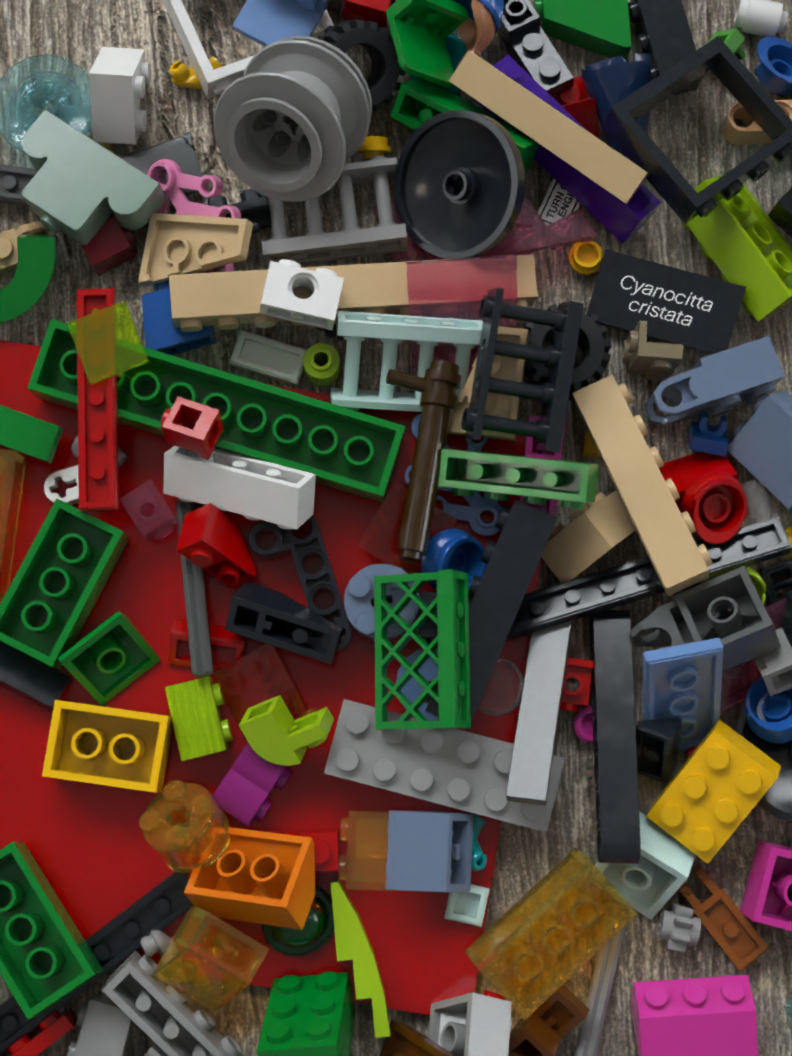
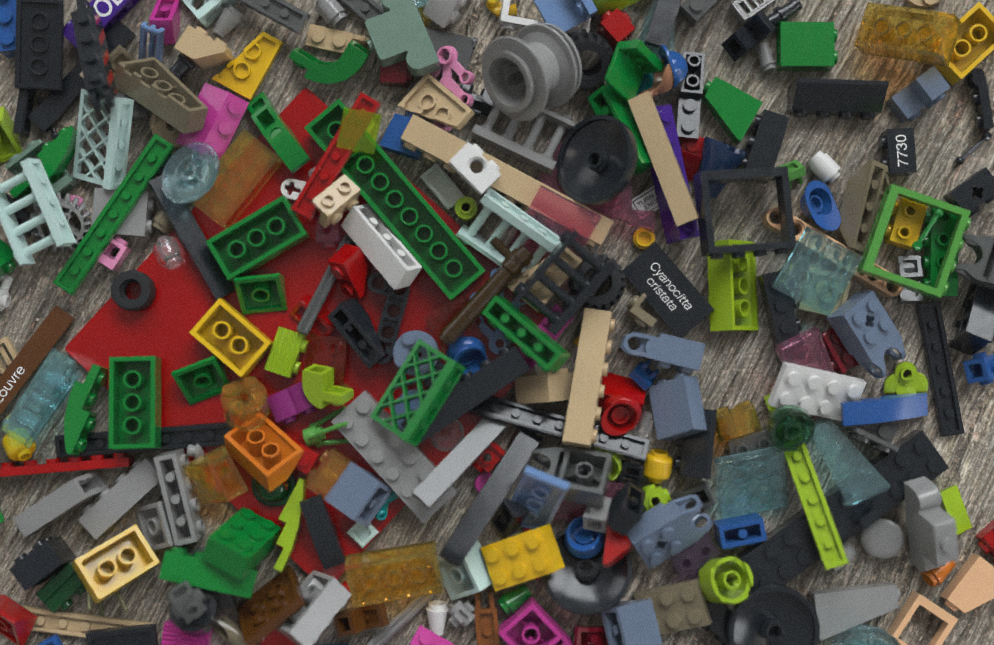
camera: 40 degrees right, 5 degrees up
red brick [161,396,224,460] -> none
yellow plate [356,136,391,161] -> none
none -> green slope [171,356,232,405]
none -> black slope [300,494,346,570]
none -> bright green plant [303,406,350,448]
none -> tan bracket [312,175,361,228]
none -> white cone [426,600,449,636]
none -> green cone [497,584,532,615]

